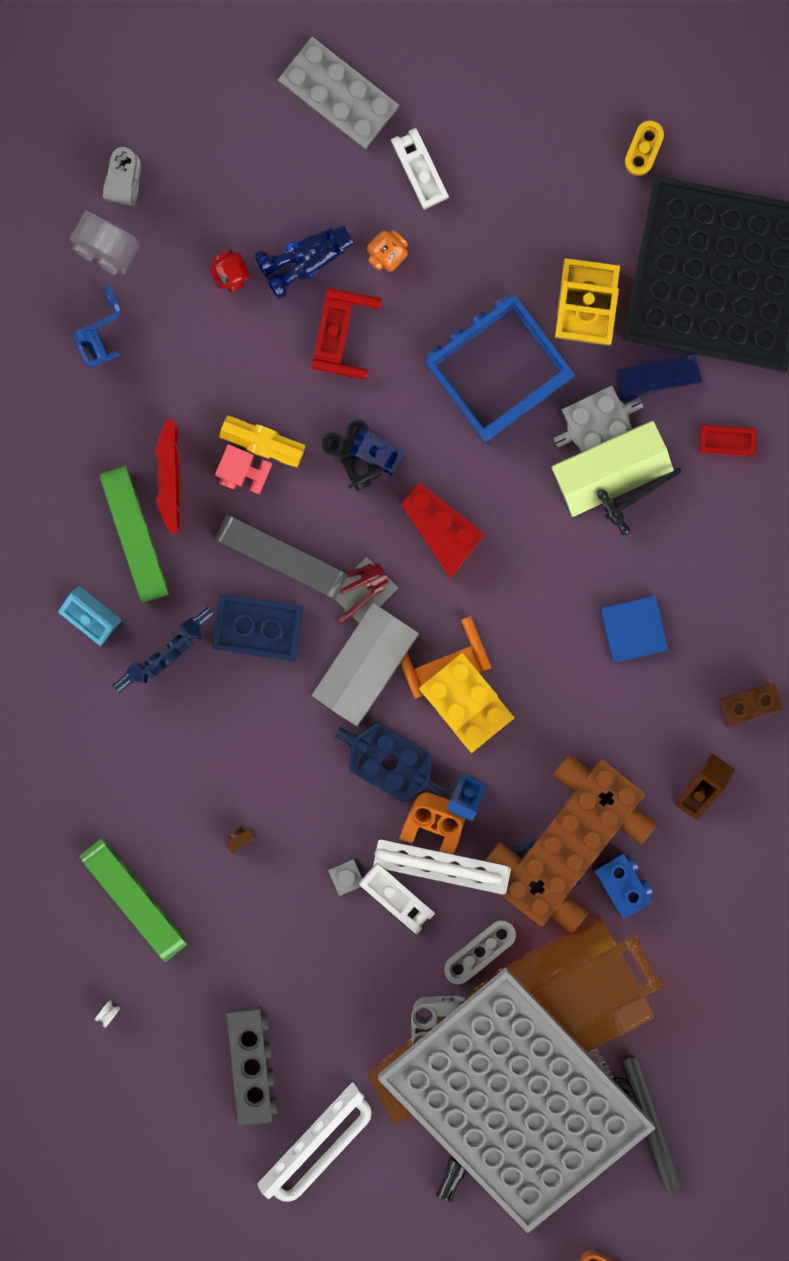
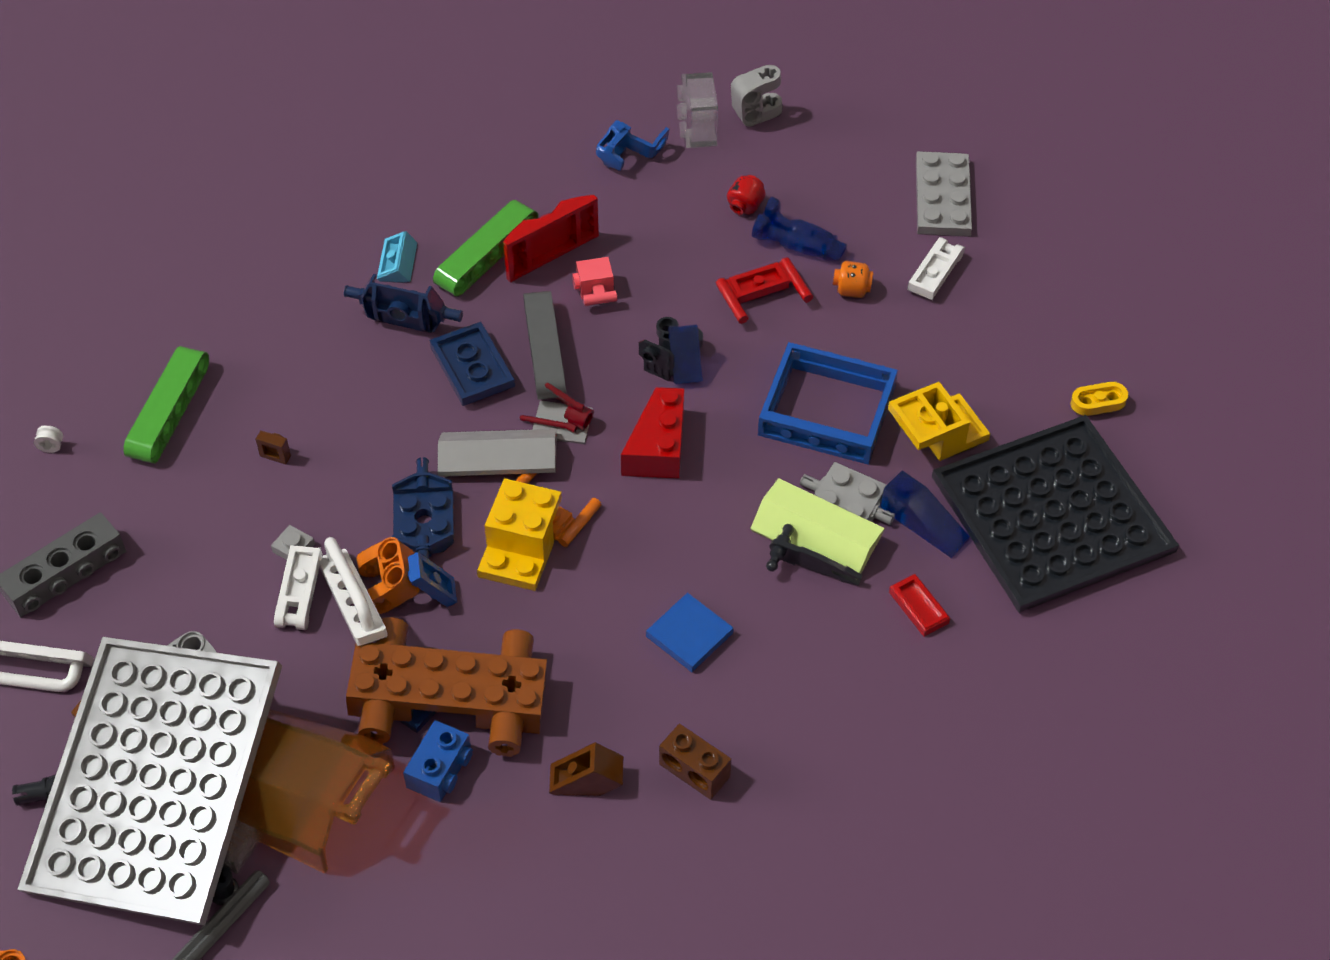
camera: 50 degrees right, 35 degrees down
yellow piece [219,415,306,468] -> none
light grey plate [444,920,516,984] -> none

